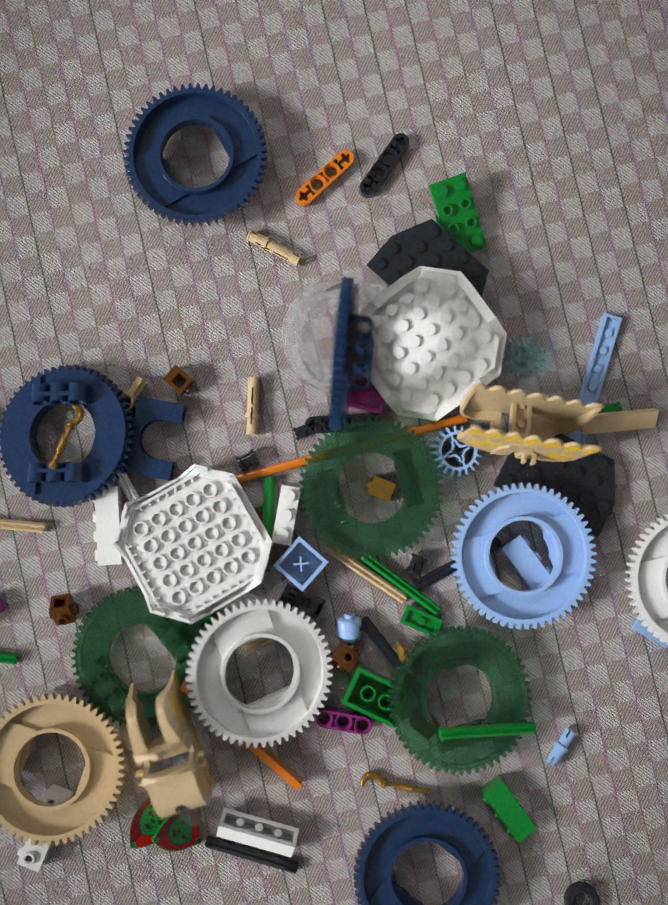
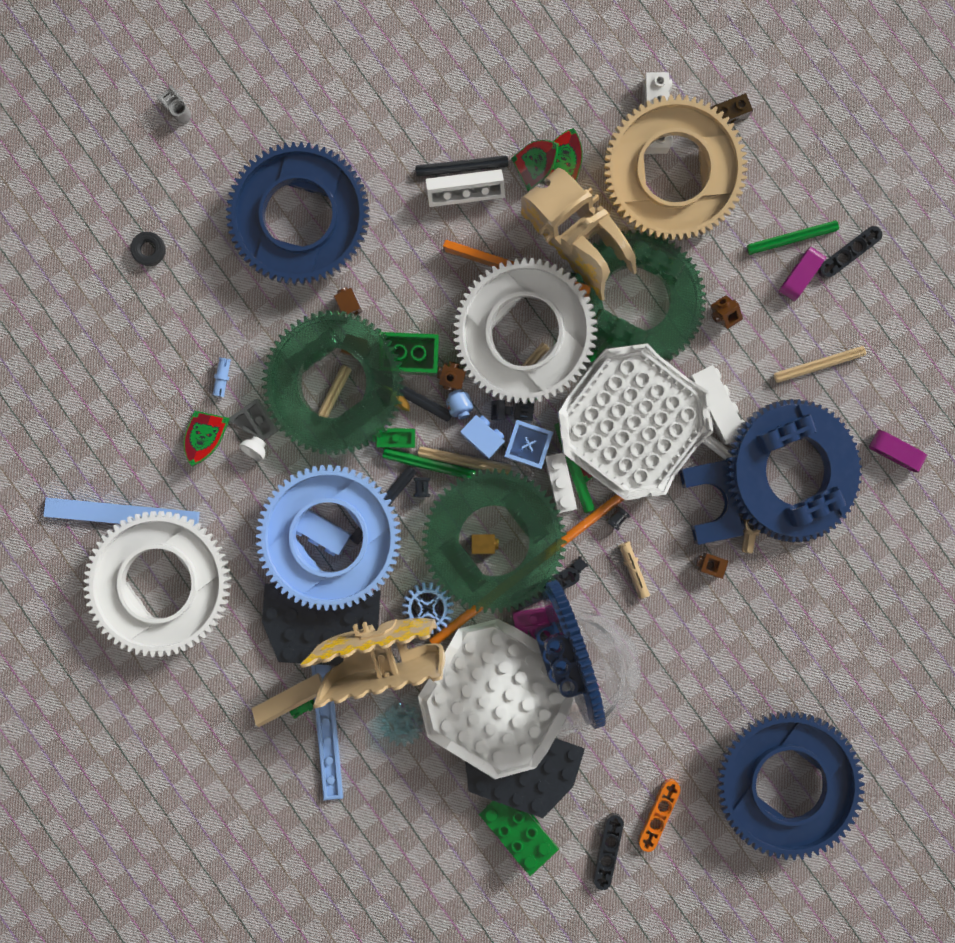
camera: 155 degrees right, 0 degrees up
pearl gold piece [48,405,85,470] -> none
tan pin [246,229,302,266] -> none
magenta beam [316,706,372,735] -> none
pearl gold piece [360,771,430,796] -> none
green axle [439,722,536,740] -> none
green brick [480,775,537,843] -> none
none -> shield [184,411,230,466]
none -> dark grey wing [229,399,280,441]
none -> white piece [239,436,266,461]
none -> tan axle [318,365,351,418]
none -> reddish brown brick [334,287,363,320]
none -> light blue brick [460,415,505,460]

